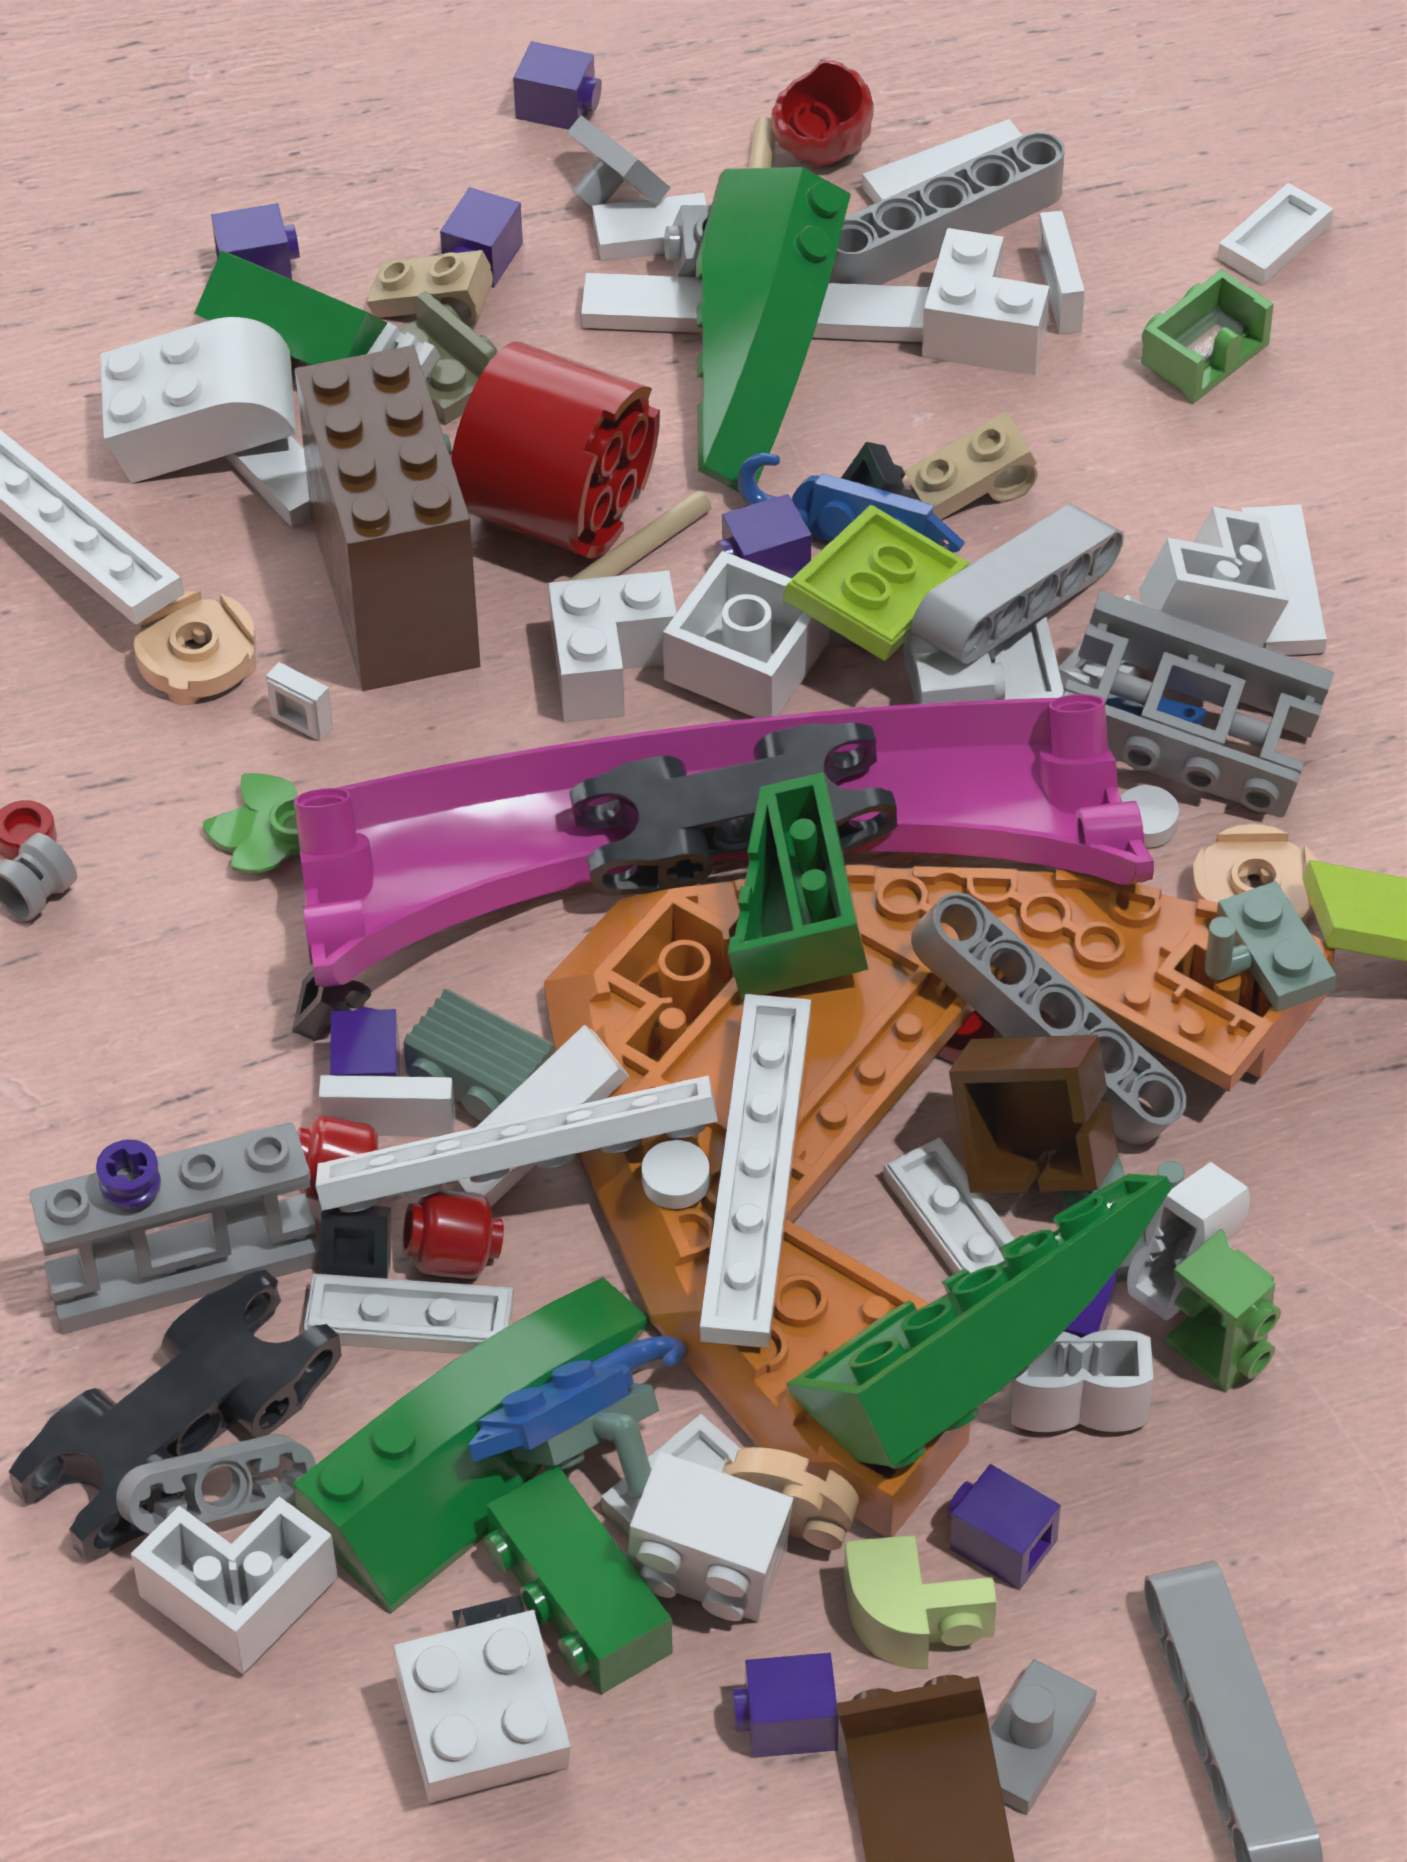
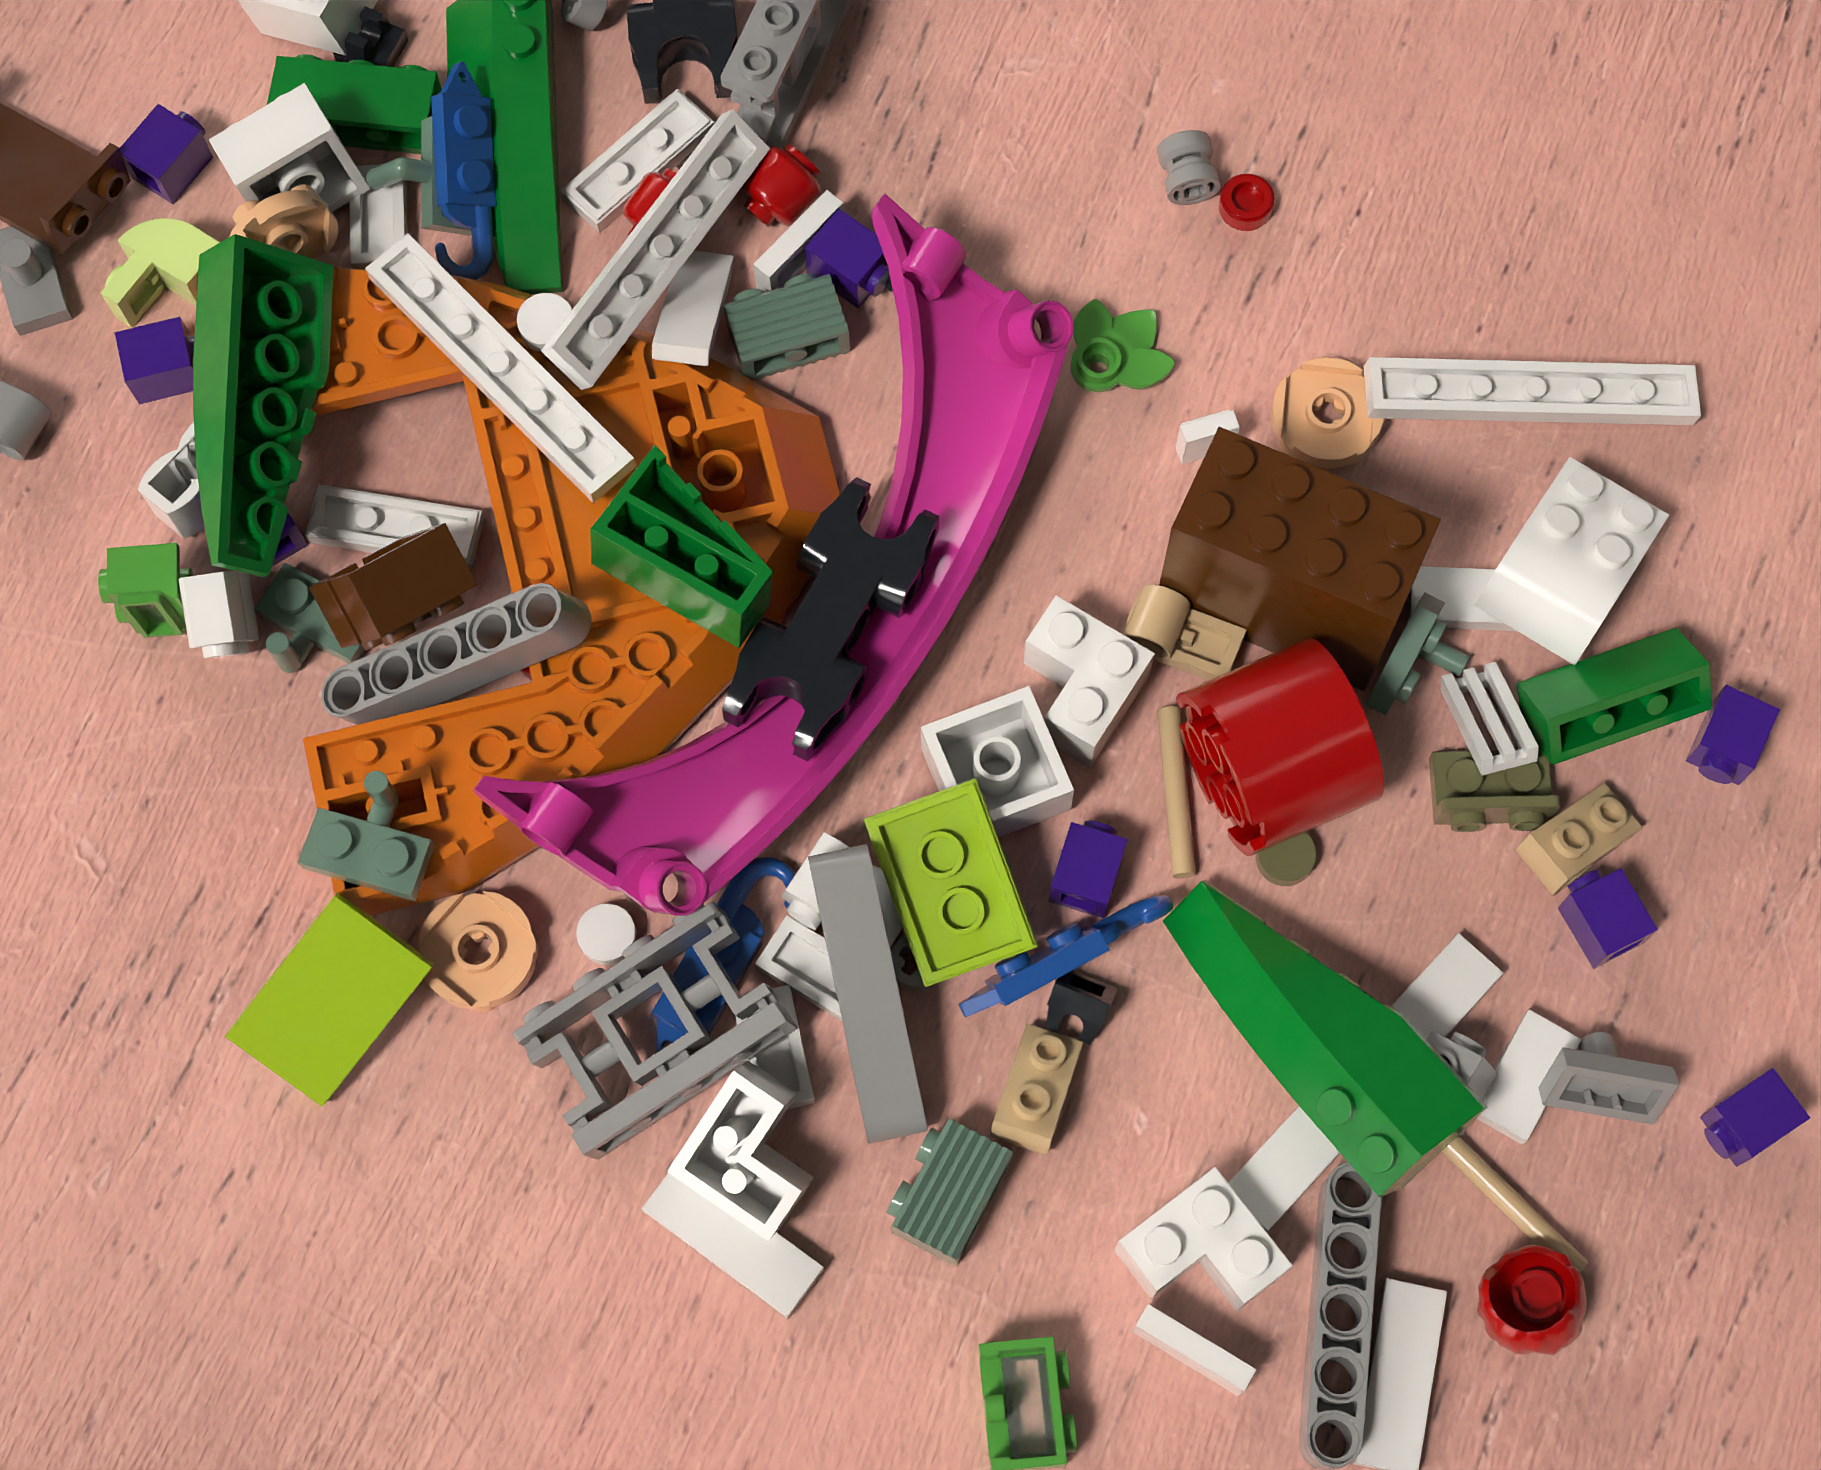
camera: 130 degrees right, 20 degrees up
none -> sand green brick [887,1119,1013,1267]
none -> tan plate [1121,584,1246,681]

